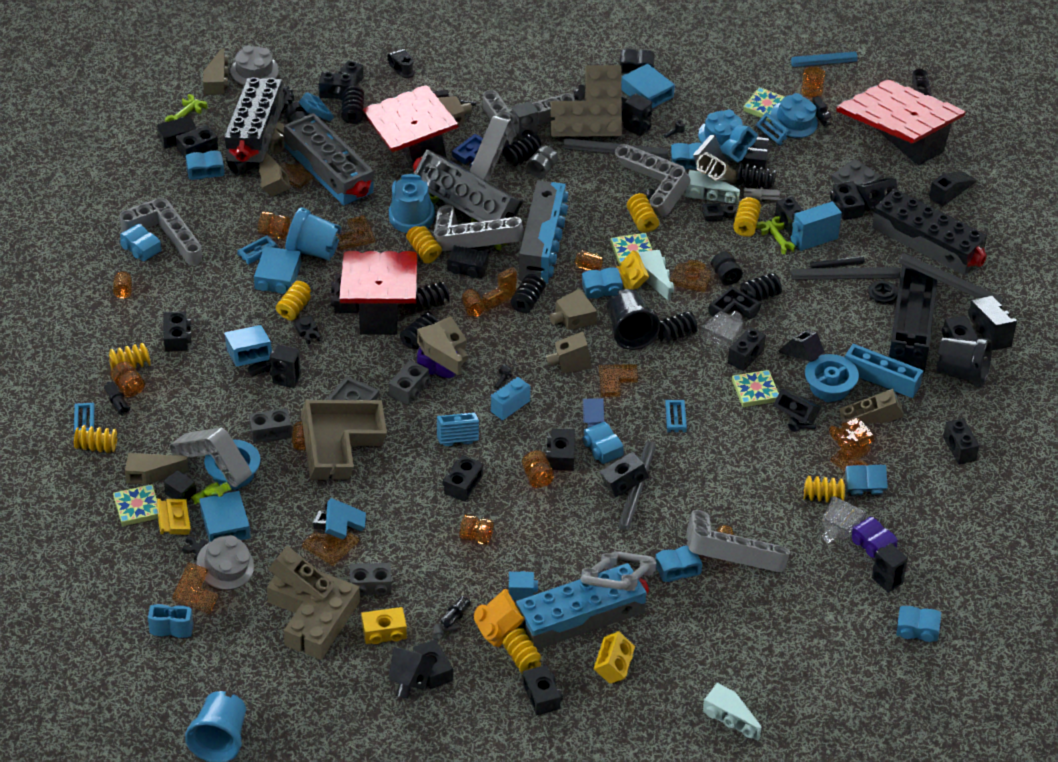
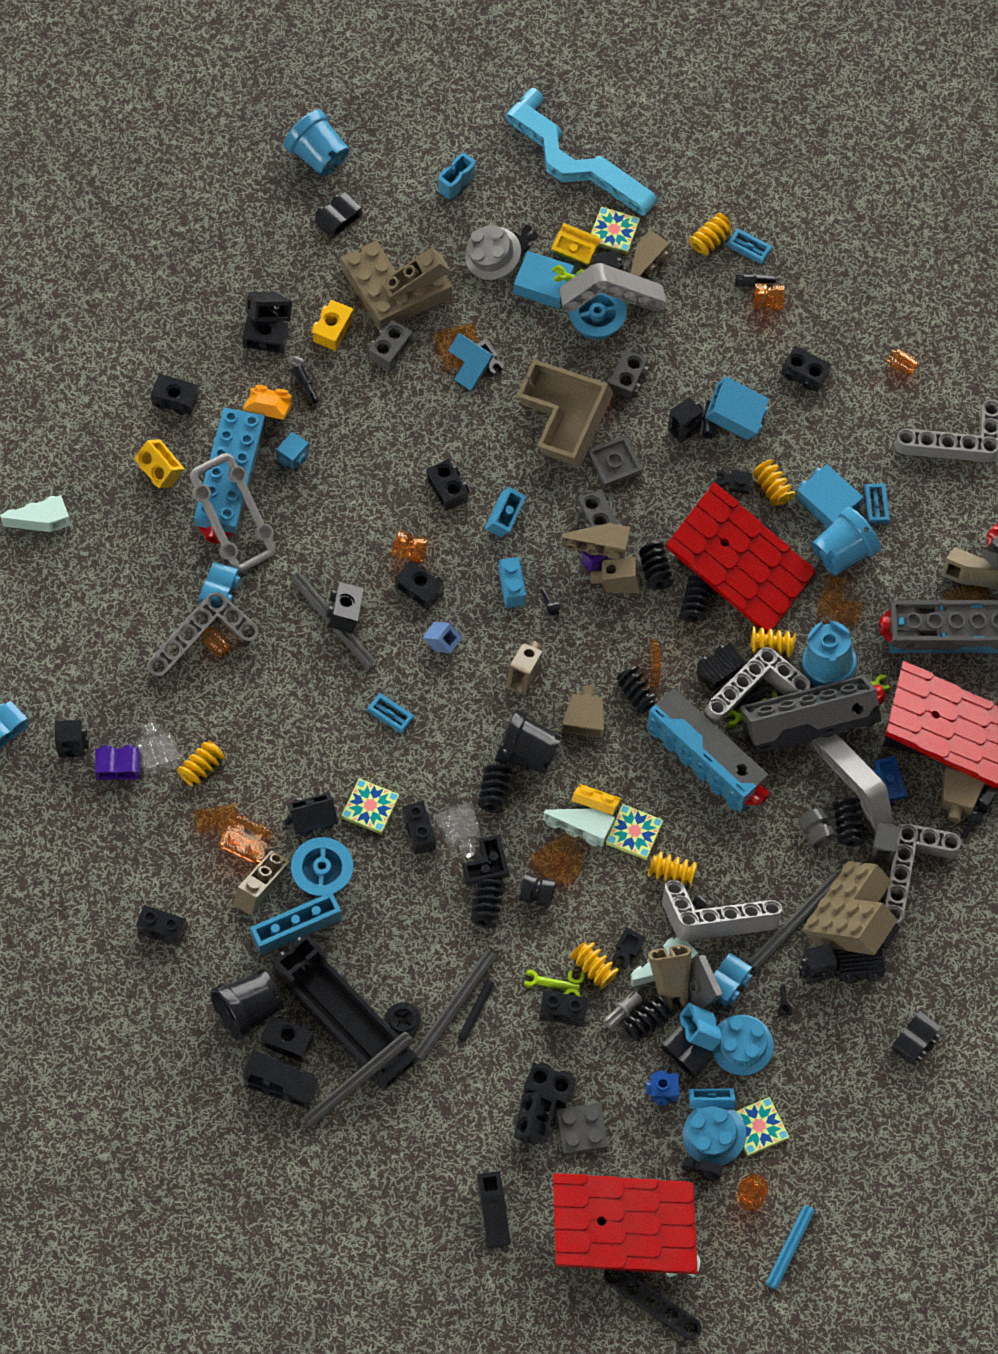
camera: 125 degrees right, 20 degrees up
yellow piece [109,343,151,373] -> none
dark azure brick [120,224,161,261] -> none
clear orange tile [172,562,218,614] -> none
clear orange wheel [258,211,290,239] -> none
clear orange wheel [459,513,494,545] -> none
clear orange brick [462,289,485,316] -> none
yellow piece [503,628,541,675] -> none
clear orange brick [575,250,603,271] -> none
dark azure brick [582,267,623,299] -> none
dark azure brick [582,422,624,464] -> none
clear orange tile [599,364,638,397] -> none
dark azure brick [621,64,675,108] -> none
black slope [778,330,825,362] -> none
dark azure brick [791,201,842,251] -> none
dark azure brick [845,465,888,495] -> none
black piece [872,188,987,275] -> none
none -> black brick [315,192,362,239]
none -> medium azure beam [505,88,658,216]
none -> blue brick [646,1071,679,1105]

